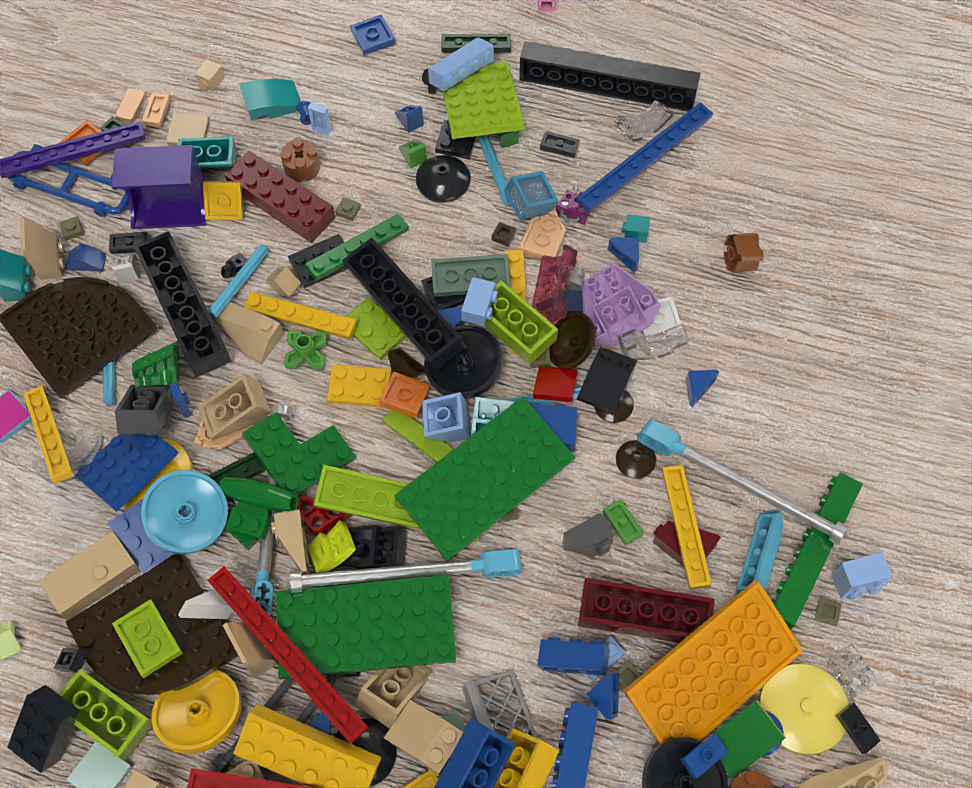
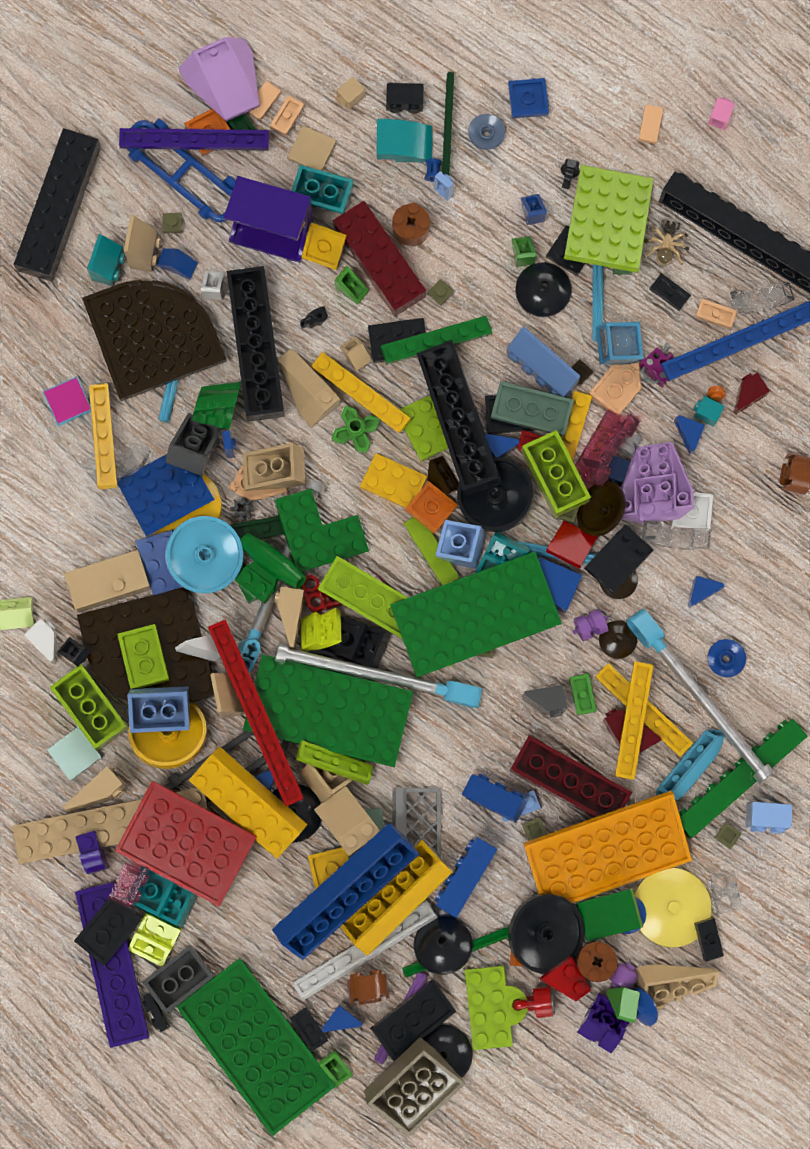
camera: 15 degrees right, 15 degrees up
black brick [7,685,80,773] -> none
black plate [109,232,149,254] -> none
medium azure axle [208,244,269,318] -> none
light blue brick [428,37,494,91] -> none
plate [441,34,511,52] -> none
light blue brick [461,277,498,326] -> none
blue slope [586,671,619,720] -> none
blue plate [680,733,728,779] -> none
none -> white slope [24,619,57,665]
none -> medium blue brick [127,687,191,733]
none -> lavender wedge [179,37,260,121]
none -> dark grey gear [230,497,254,522]
none -> lime tile [296,740,374,785]
none -> bright green slope [335,266,369,304]
none -> black piece [386,83,424,114]
none -> dark green tile [442,72,454,175]
none -> sand blue dish [468,114,505,150]
none -> medium blue slope [506,326,580,398]
none -> medium lavender wheel [573,608,609,642]
none -> yellow plate [594,663,693,758]
none -> light nougat tile [638,104,663,144]
none -> animal [644,220,689,266]
none -> light nougat plate [695,299,737,329]
none -> orange plate [707,386,726,402]
none -> blue dish [707,639,746,678]
none -> dark red slope [734,372,770,415]

